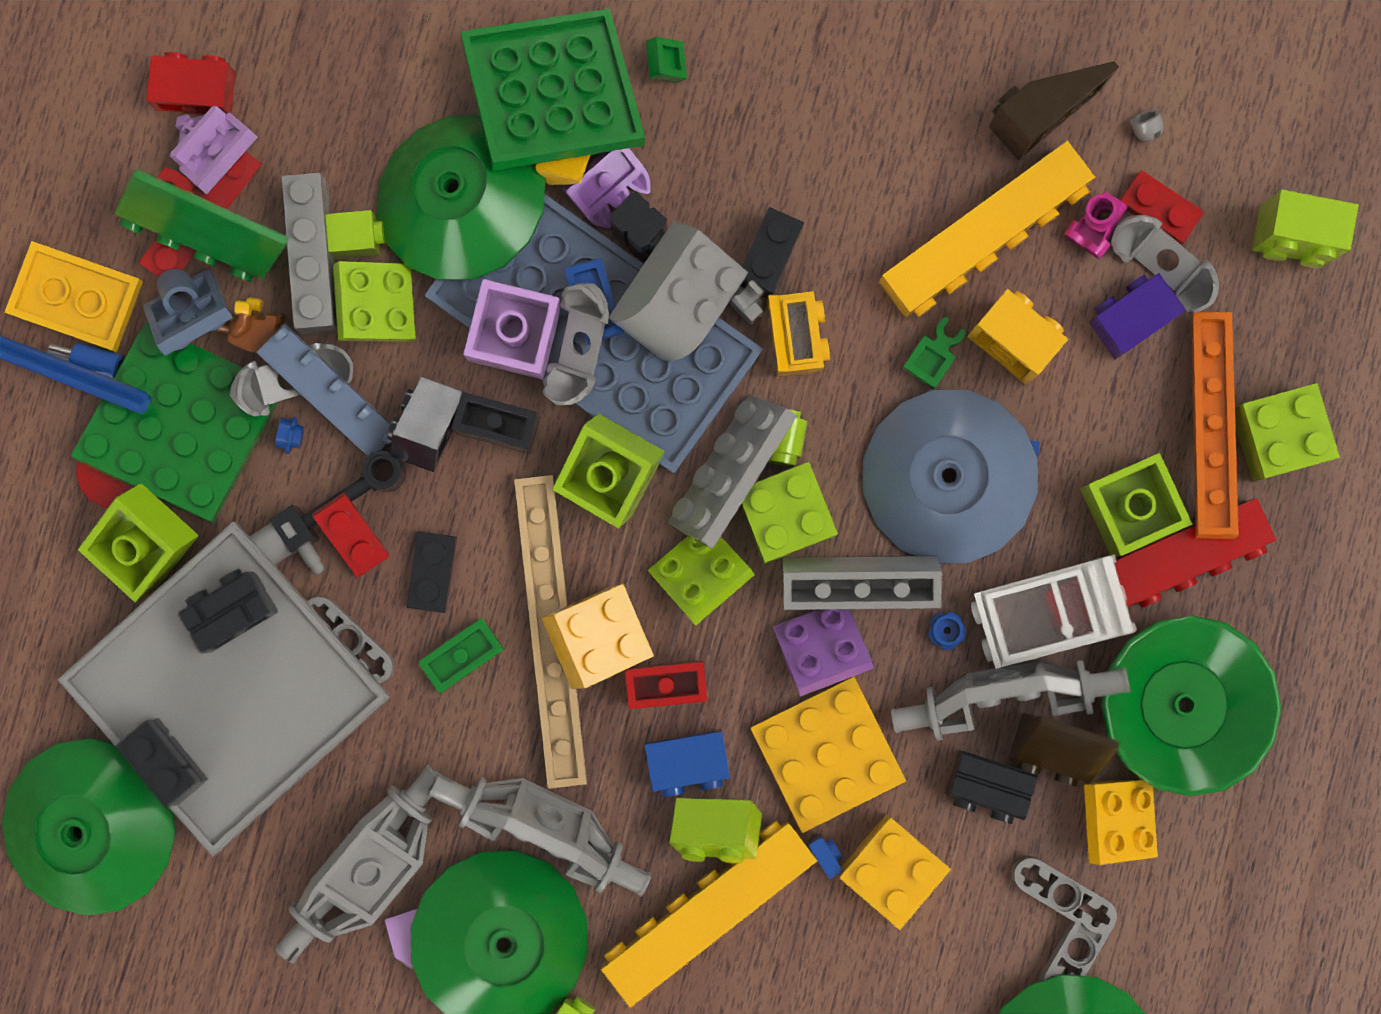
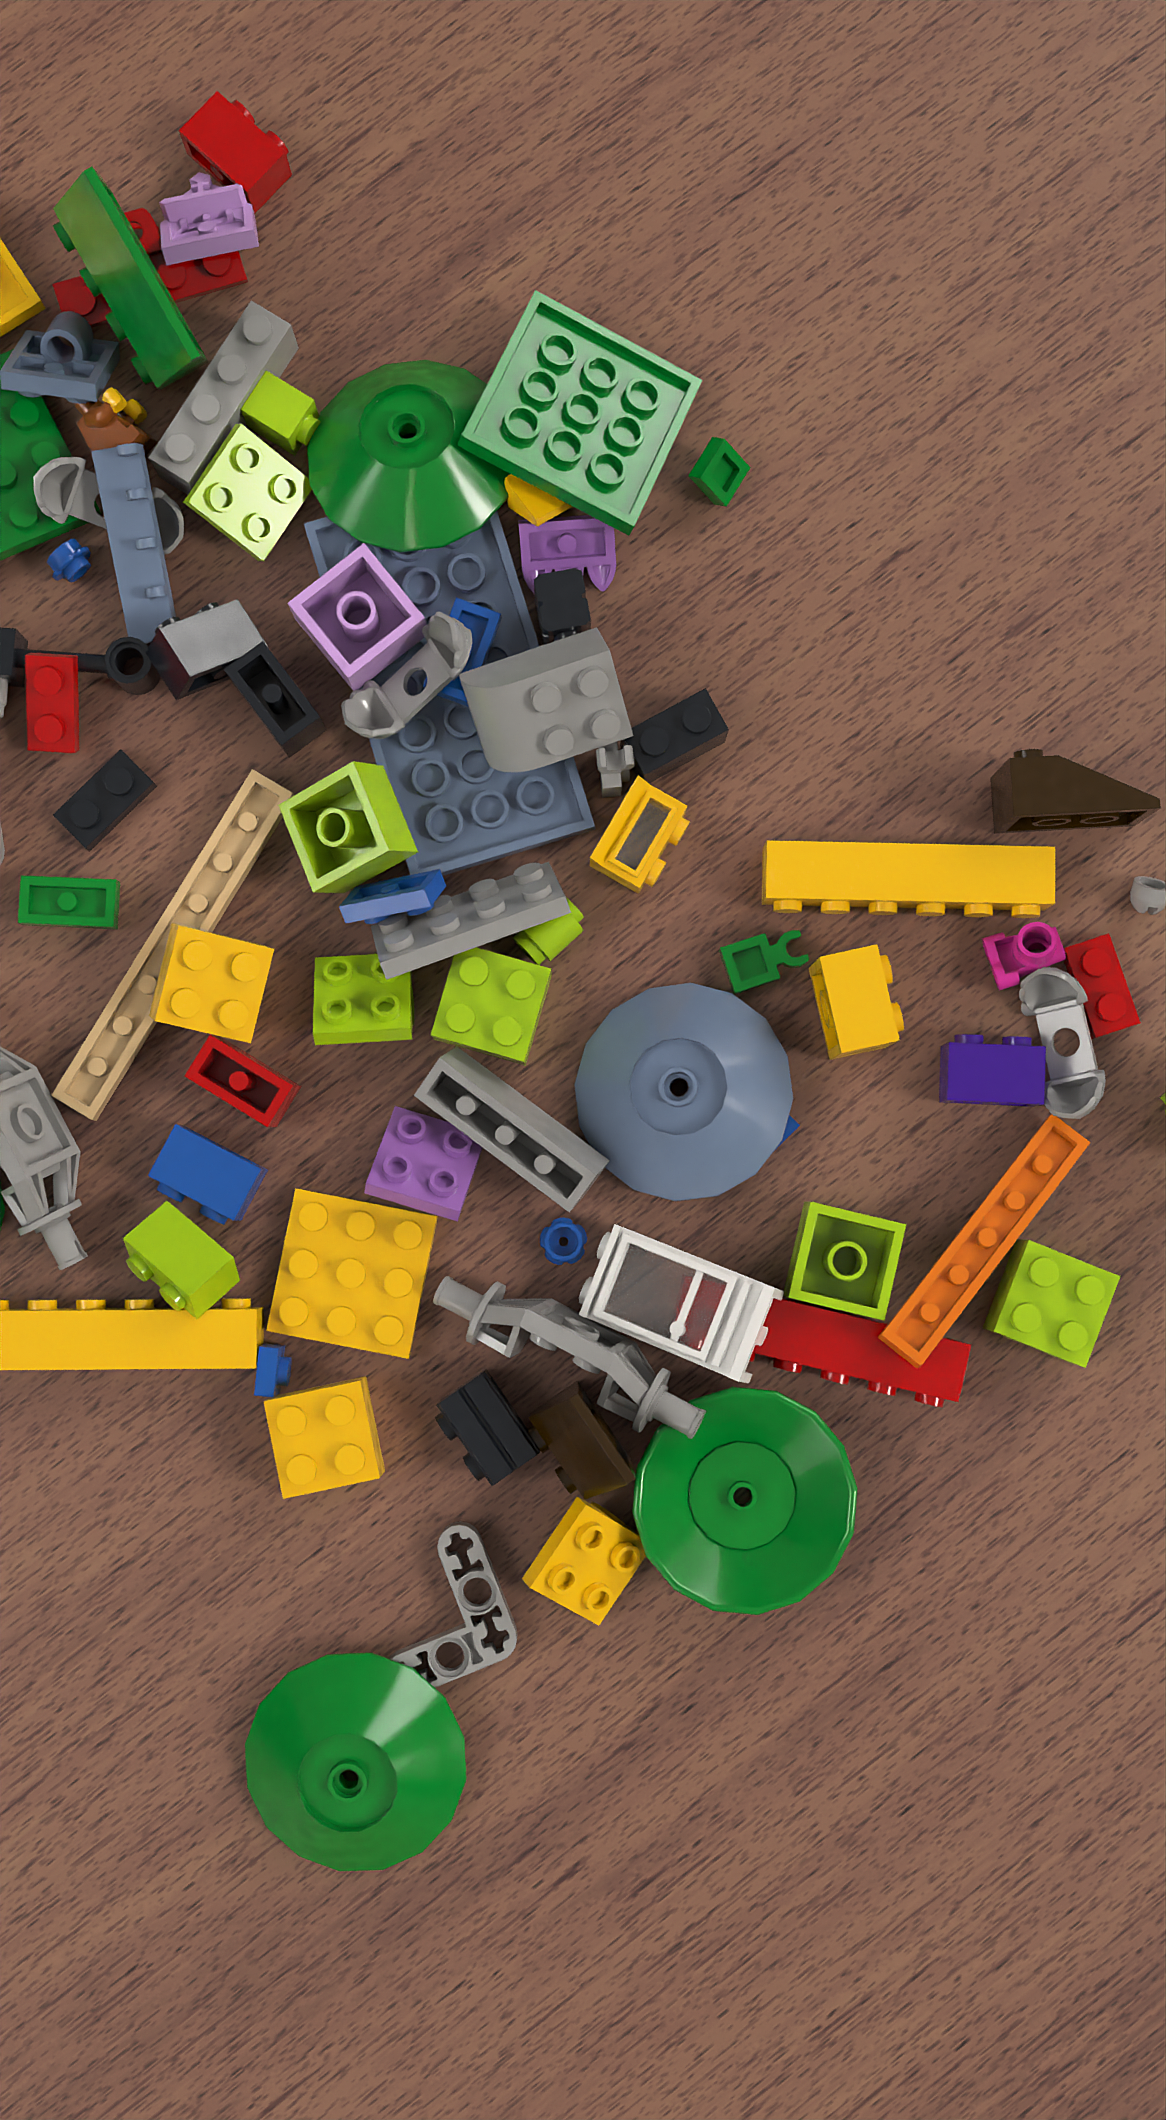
camera: 35 degrees right, 0 degrees up
none -> blue plate [339,869,446,924]

